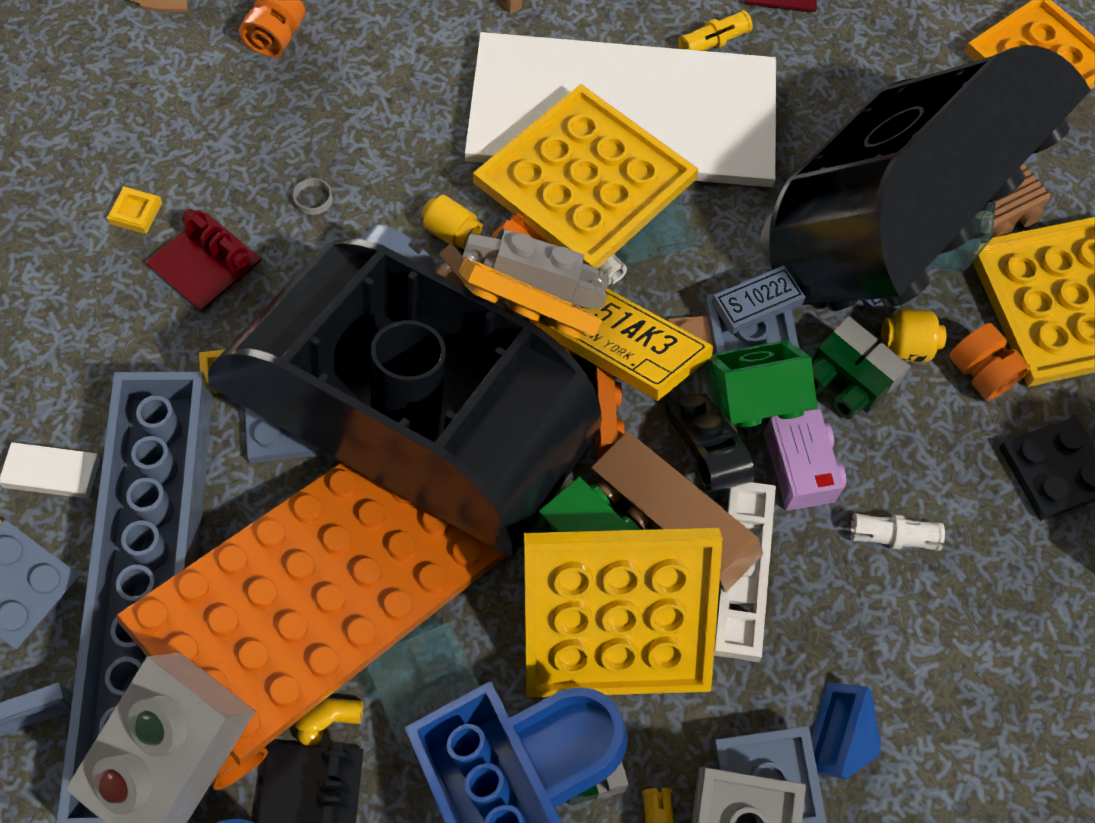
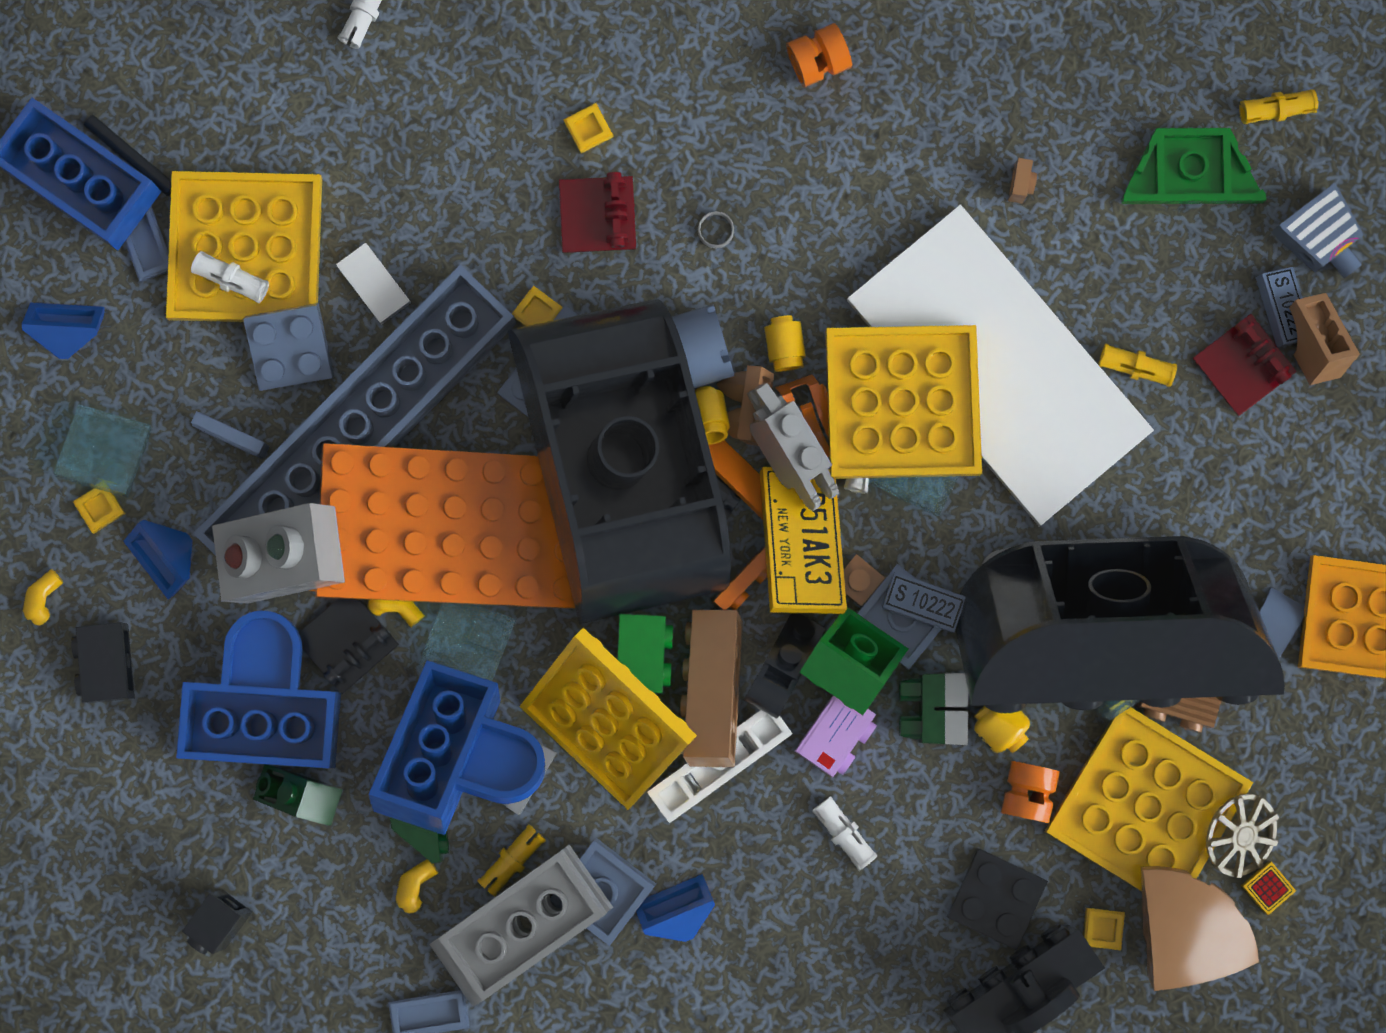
camera: 45 degrees right, 20 degrees up
light orange plate [458,257,602,339] -> none

